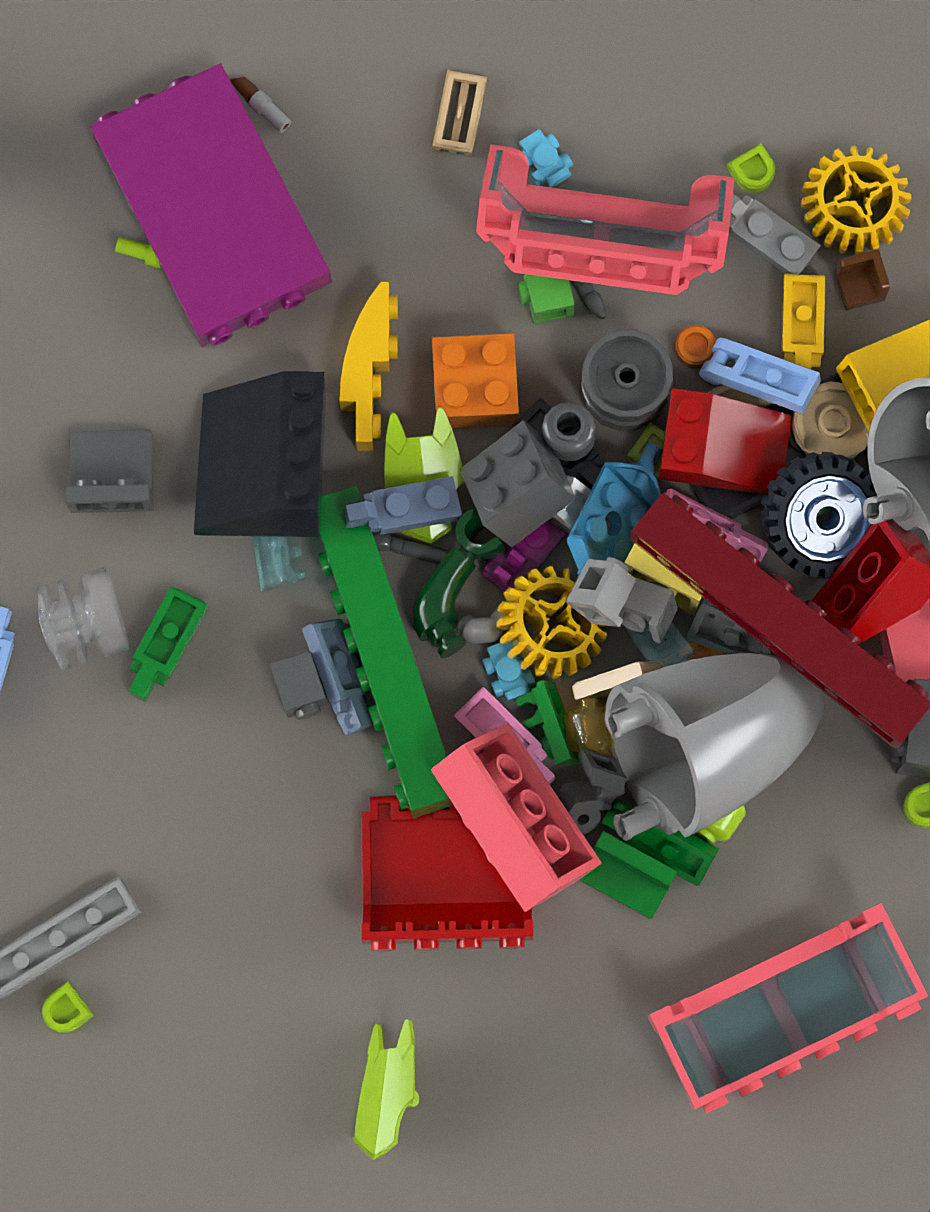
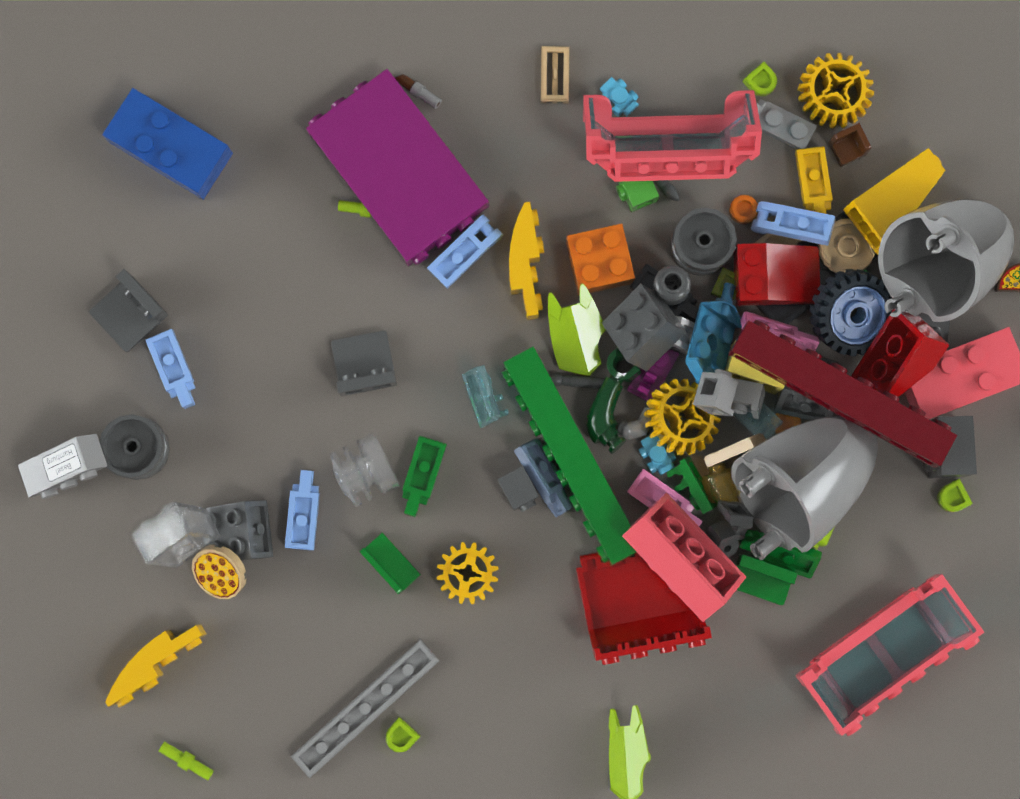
camera: 10 degrees left, 5 degrees up
black slope [194,371,326,537] -> none
sand blue hinge [343,476,462,535] -> none
none -> green panel [359,532,421,594]
none -> light blue plate [427,214,503,289]
none -> yellow gear [437,542,499,604]

